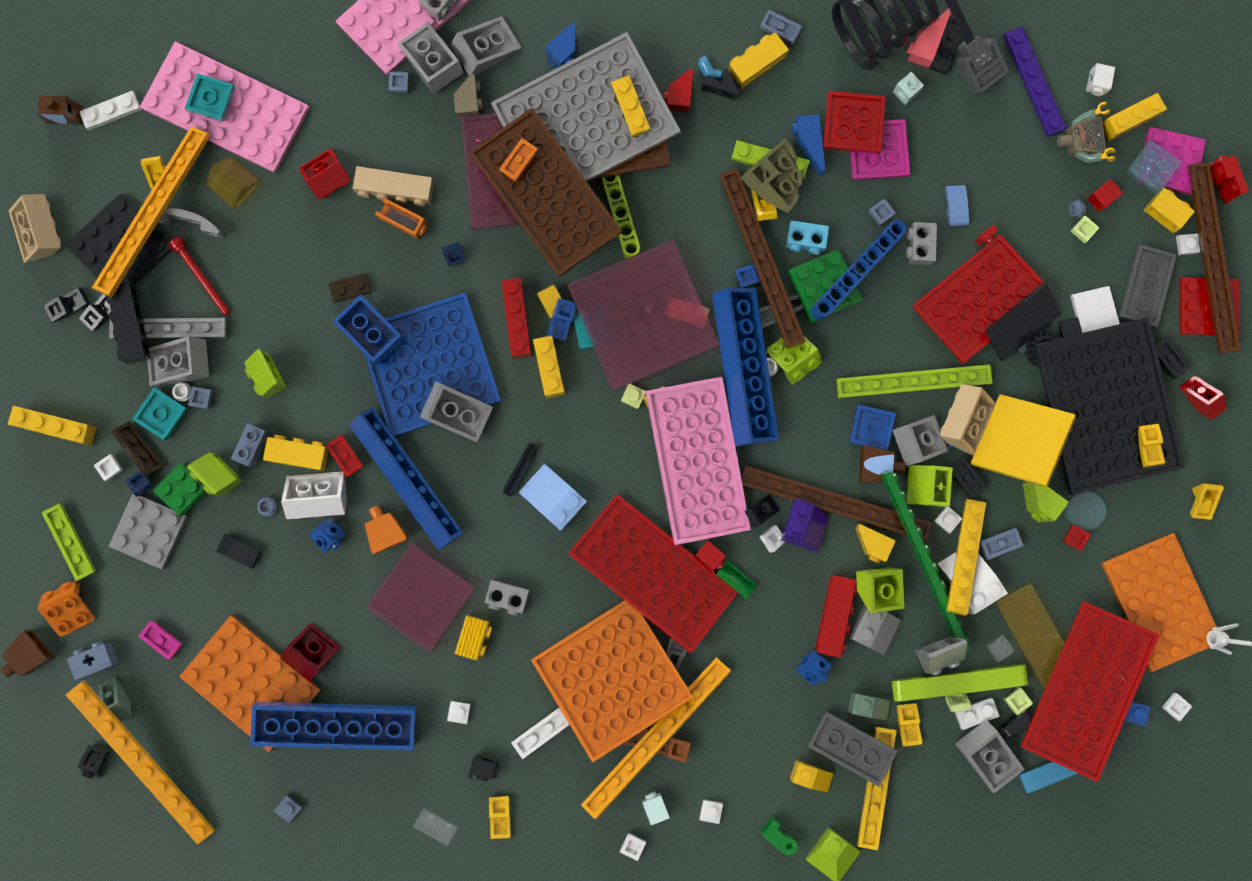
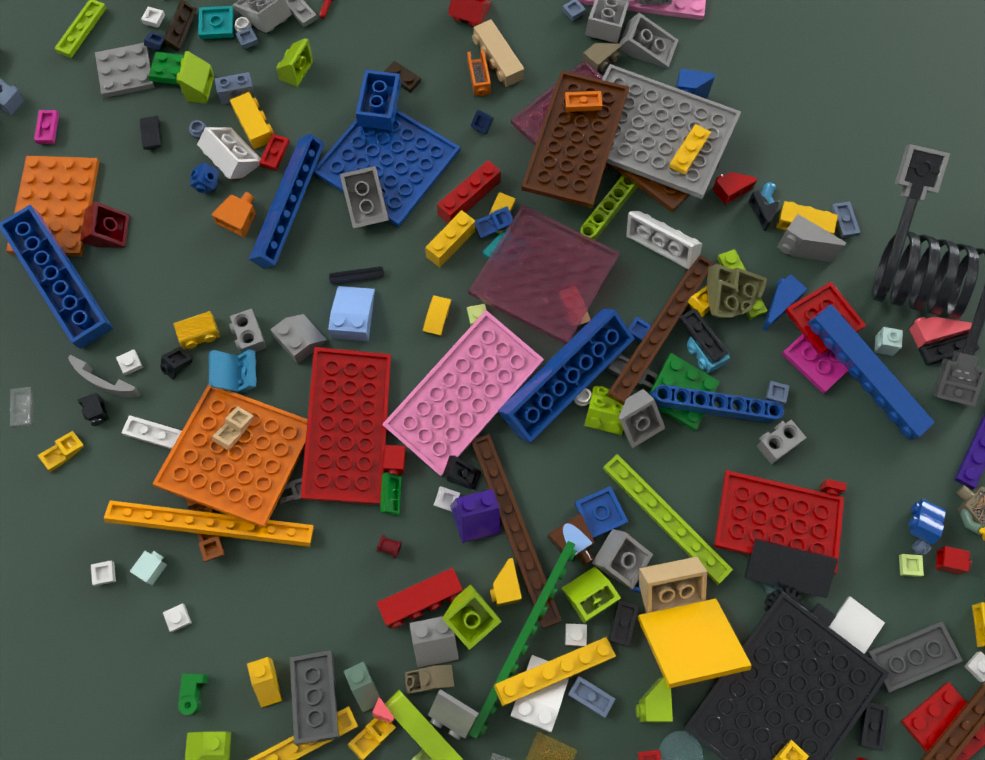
camera: 50 degrees right, 15 degrees down
orange bracket [38,580,95,637] -> none
clear pink plate [366,543,475,653] -> none
blue brick [796,650,832,686] -> none
medium blue slope [945,185,969,226] -> none
none -> light grey slope [68,355,141,398]
none -> black bracket [160,346,193,379]
none -> dark azure bracket [209,350,257,394]
none -> tan slope [212,406,254,451]
none -> light grey slope [270,314,327,364]
none -> coral slope [371,697,394,724]
none -> dark red bush [376,535,402,559]
none -> dark tan slope [405,665,454,694]
none -> yellow slope [423,295,452,336]
none -> light grey slope [619,389,665,448]
none -> white slope [626,211,702,269]
none -> black tile [678,308,729,364]
none -> light grey slope [777,214,846,262]
none -> blue brick [807,304,935,440]
none -> blue brick [908,498,945,545]

